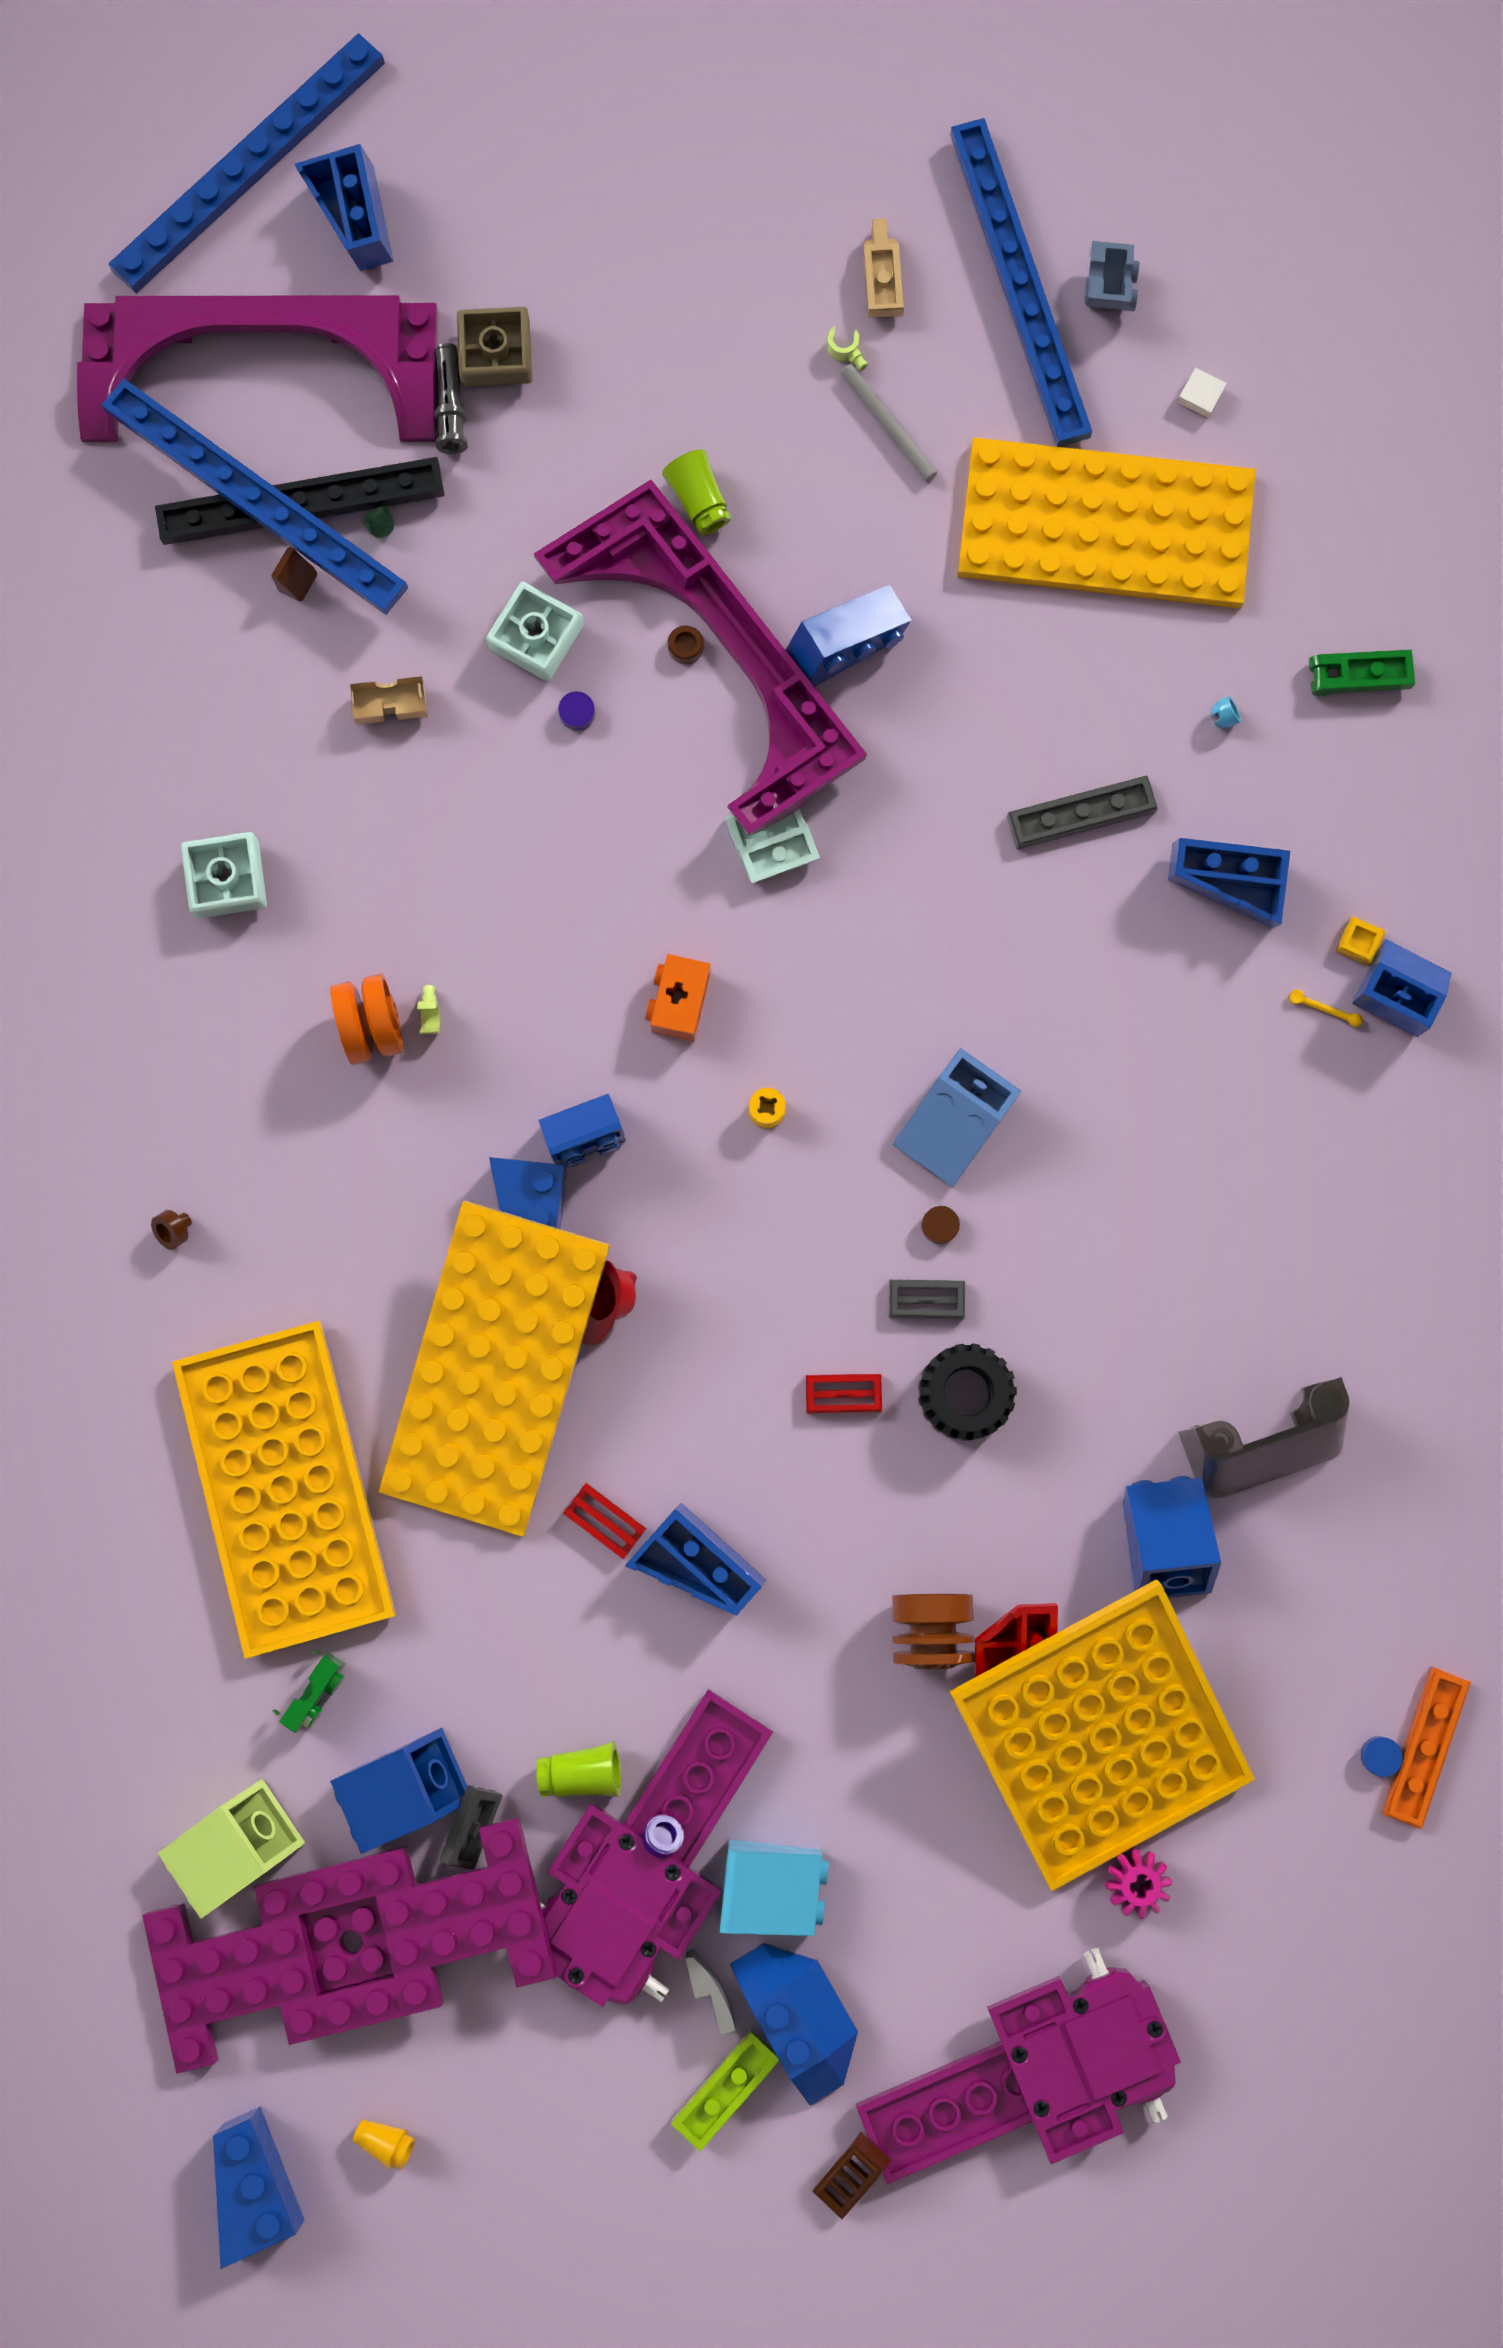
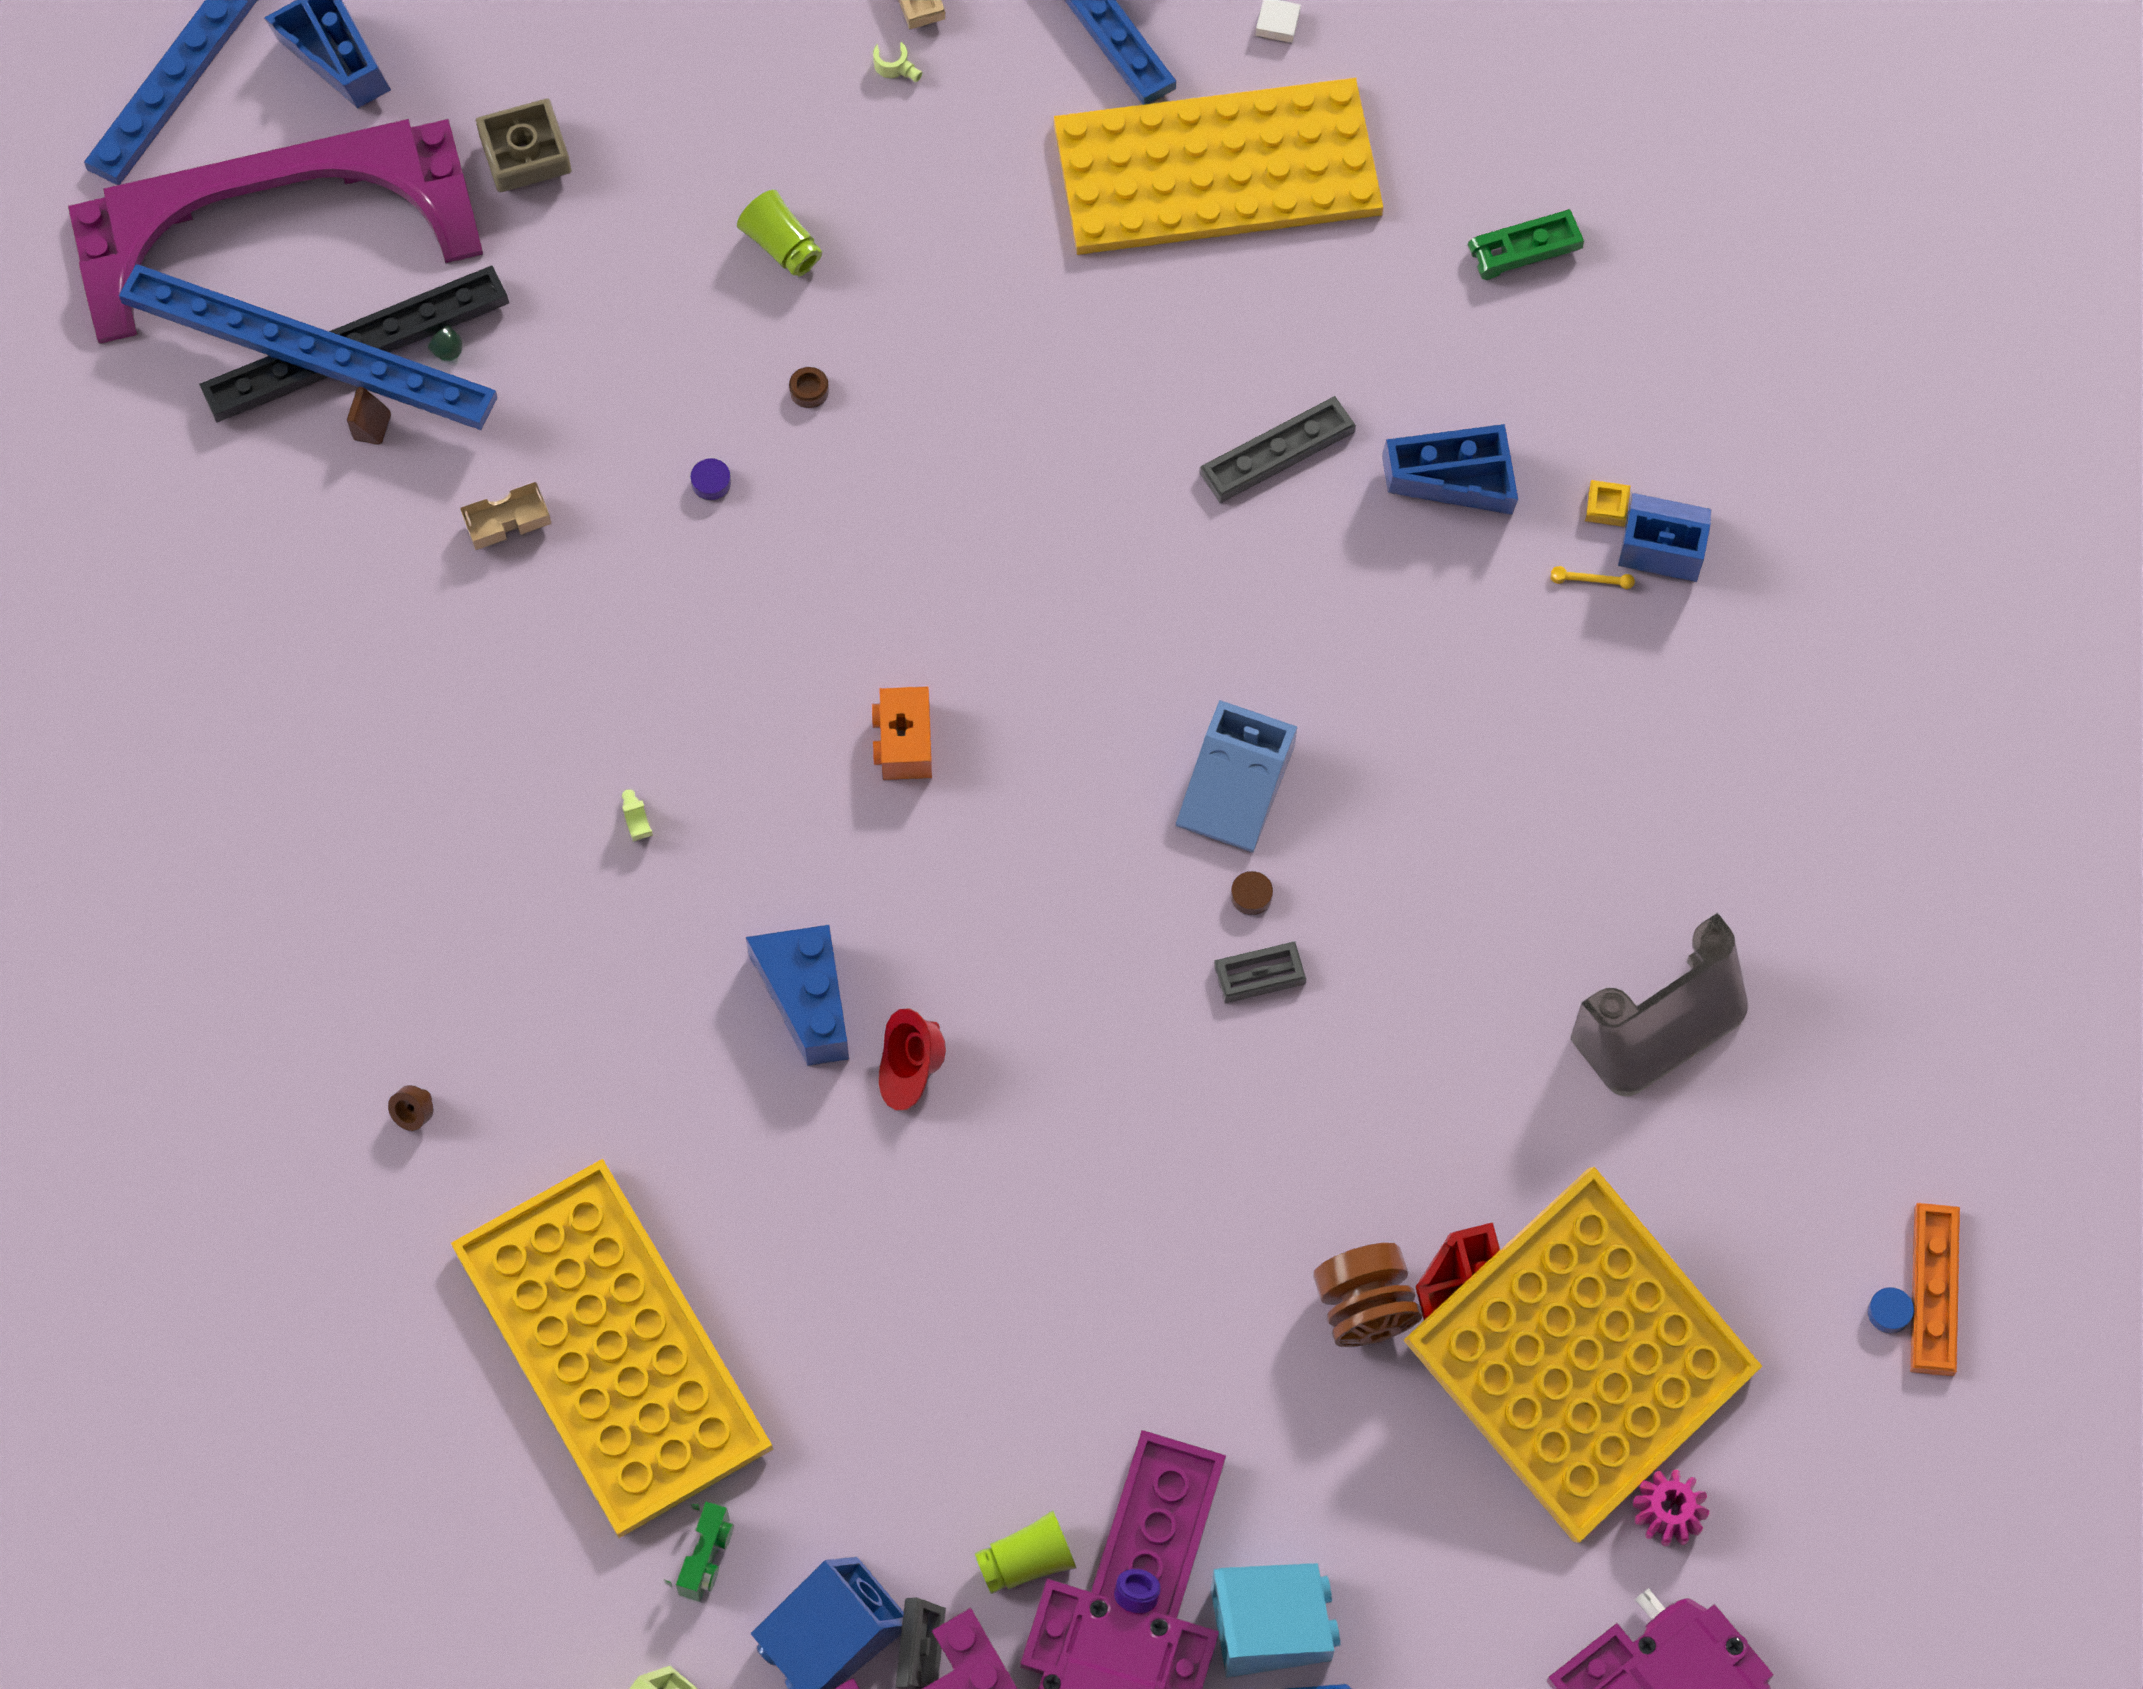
camera: 15 degrees left, 15 degrees down
light aqua brick [181,832,267,919] -> none
orange wheel [330,973,404,1065] -> none
yellow plate [378,1201,611,1537] -> none
dark grey pin [434,343,468,454] -> none
light aqua brick [486,582,584,681] -> none
magenta piece [534,480,867,836] -> none
blue slope [538,1093,626,1169] -> none
red tile [563,1483,647,1560] -> none
blue wedge [625,1503,767,1616] -> none
light aqua slope [725,809,820,884] -> none
yellow wheel [749,1087,786,1129] -> none
wedge [786,585,912,687] -> none
red tile [806,1374,882,1414] -> none
light grey bar [841,364,937,482] -> none
black tyre [918,1343,1017,1441] -> none
blue slope [1123,1476,1221,1598] -> none
medium azure hinge [1211,696,1241,728] -> none

